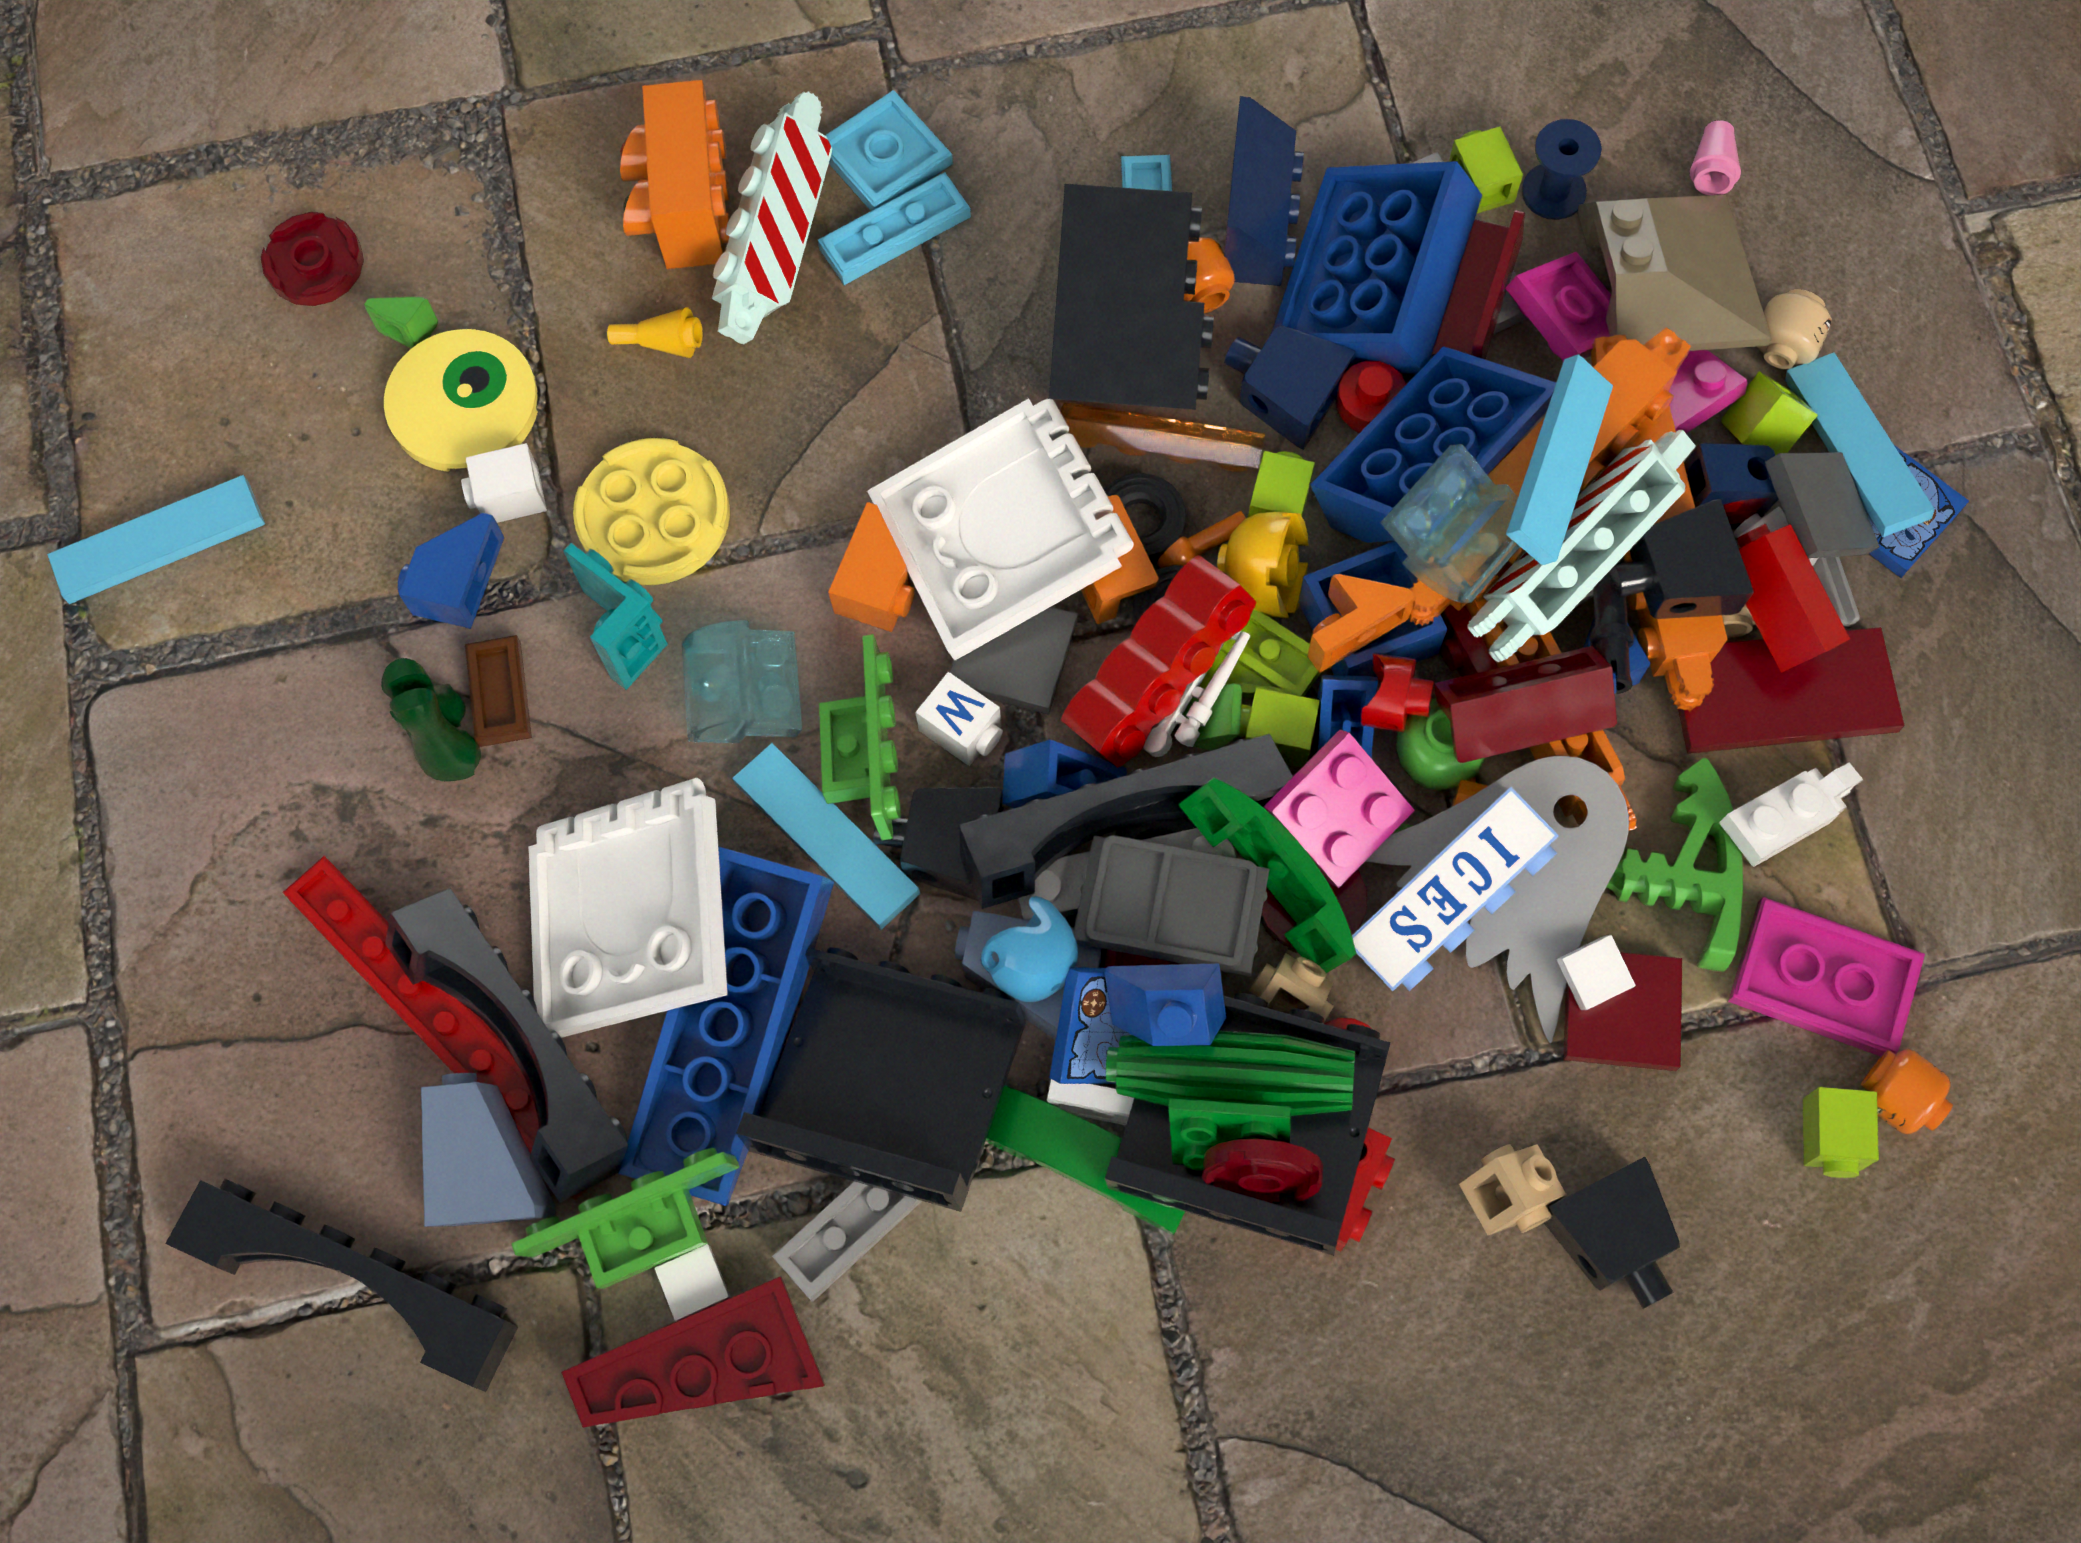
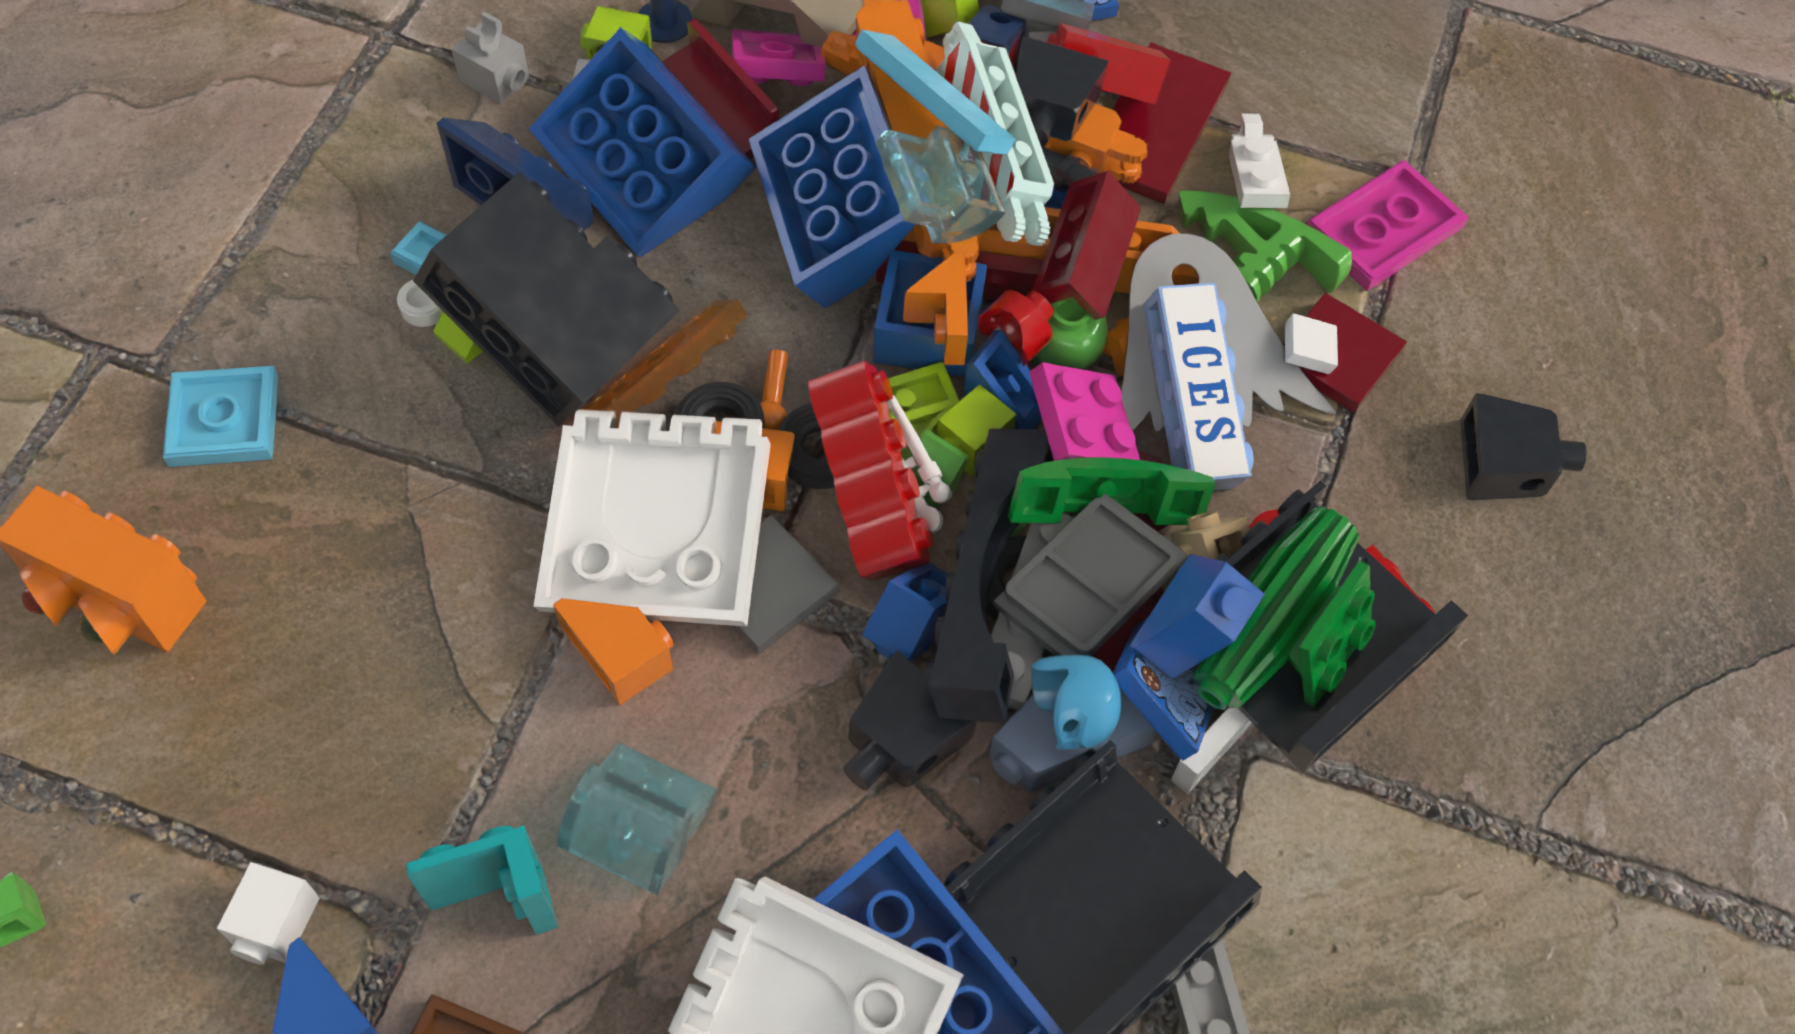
camera: 65 degrees left, 10 degrees down
light yellow tile [384,329,538,472] -> none
light yellow tile [573,438,730,585] -> none
yellow cone [607,307,703,358] -> none
light aqua hinge [712,91,832,345] -> none
medium azure tile [732,743,920,930] -> none
medium azure tile [818,172,971,285] -> none
bright green bracket [819,634,901,840] -> none
white brick [916,672,1003,767] -> none
green slope [985,1086,1185,1236] -> none
dark red tile [1202,1139,1323,1203] -> none
yellow cylinder [1217,512,1308,618] -> none
dark blue torso [1224,326,1356,450] -> none
lime brick [1248,451,1315,517] -> none
red piece [1336,361,1407,434] -> none
tan brick [1459,1144,1567,1235] -> none
lime brick [1803,1087,1879,1178] -> none
orange head [1861,1049,1953,1134] -> none
none -> light grey brick [451,12,529,104]

